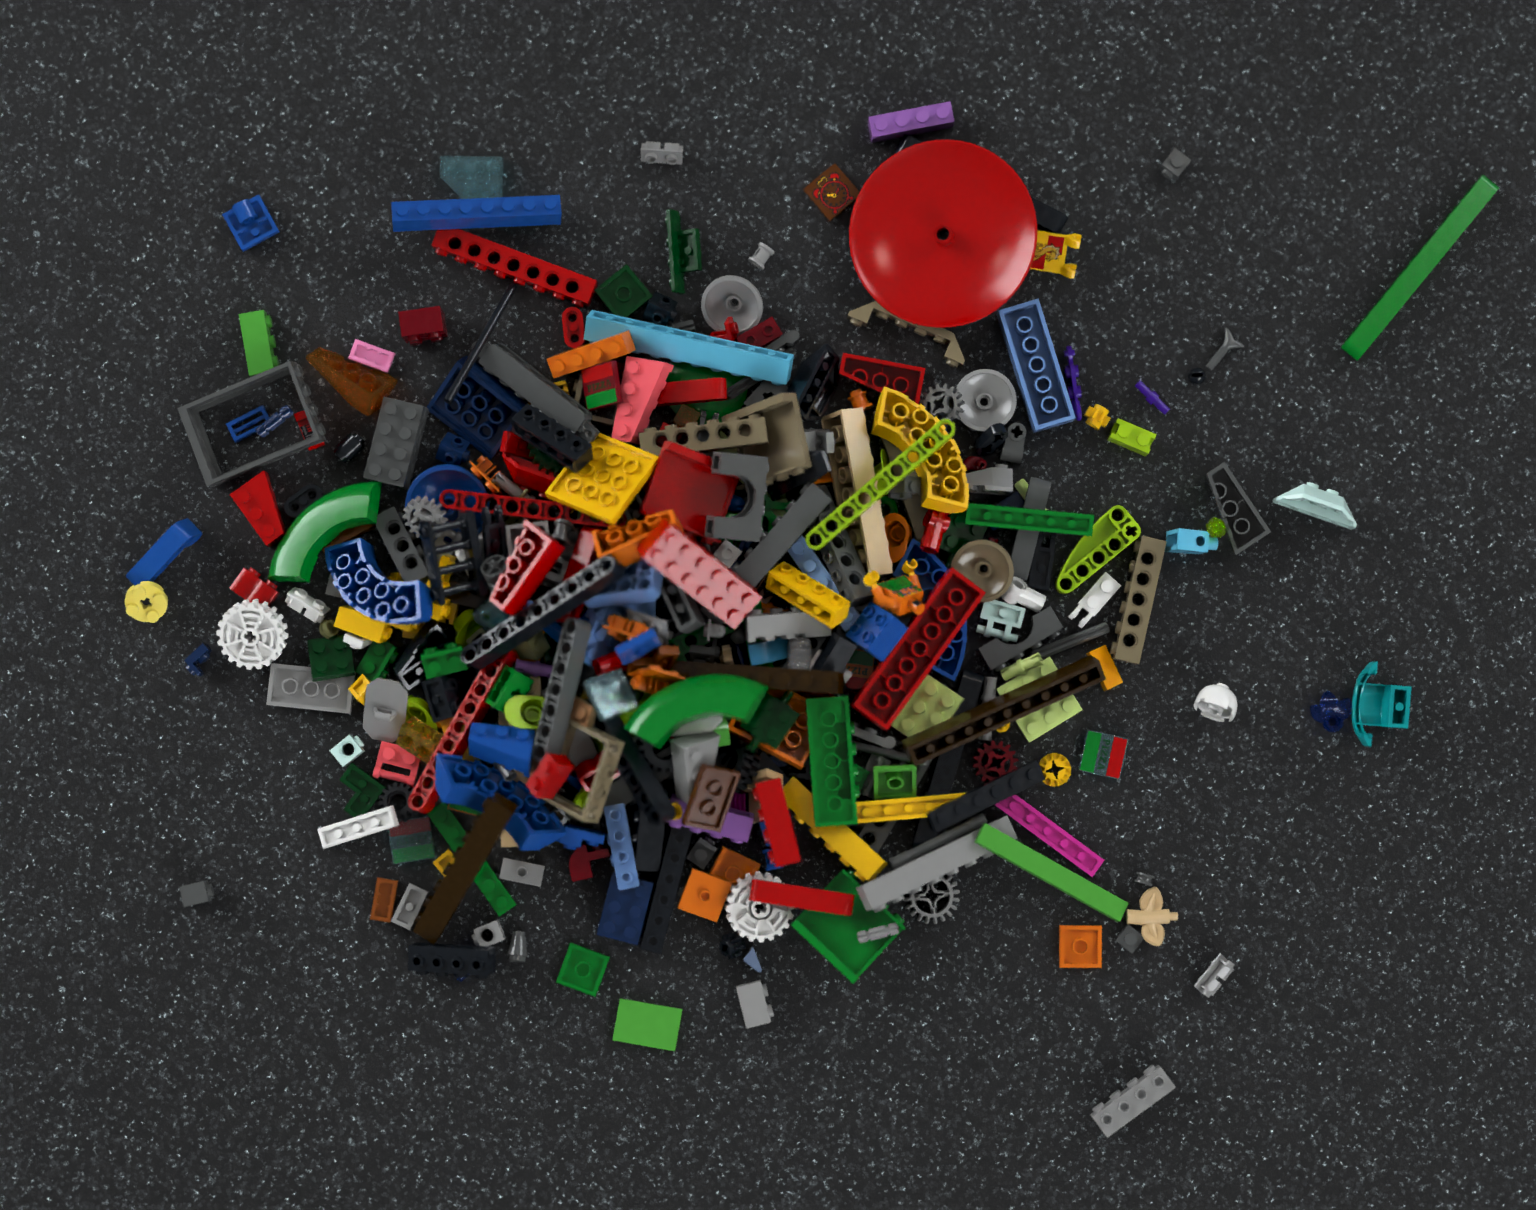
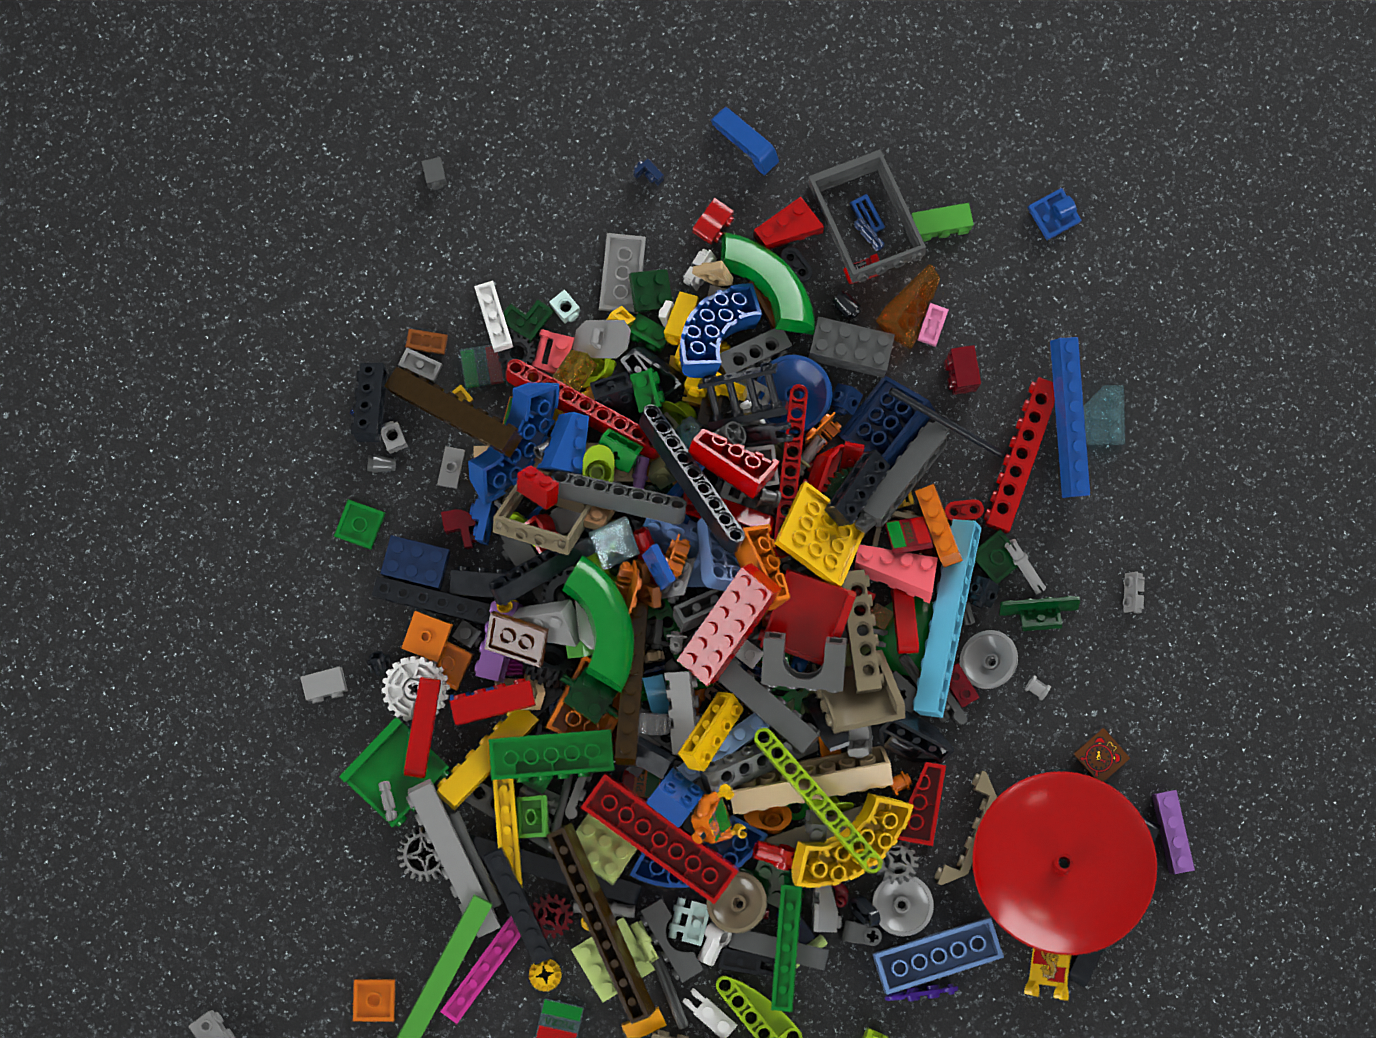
camera: 90 degrees right, 5 degrees down
light yellow plate [125,581,168,623] -> none
white piece [216,599,289,670] -> none
olive plate [319,619,339,639] -> none
light grey gear [403,496,448,539] -> none
green plate [428,803,517,917] -> none
medium blue bracket [604,803,640,890] -> none
bright green tile [613,998,682,1051] -> none
red bracket [709,316,739,341] -> none
sand blue slope [743,946,762,973] -> none
yellow gear [1084,404,1111,430] -> none
none -> tan wing [692,261,733,287]
none -> light grey pin [1005,539,1046,594]

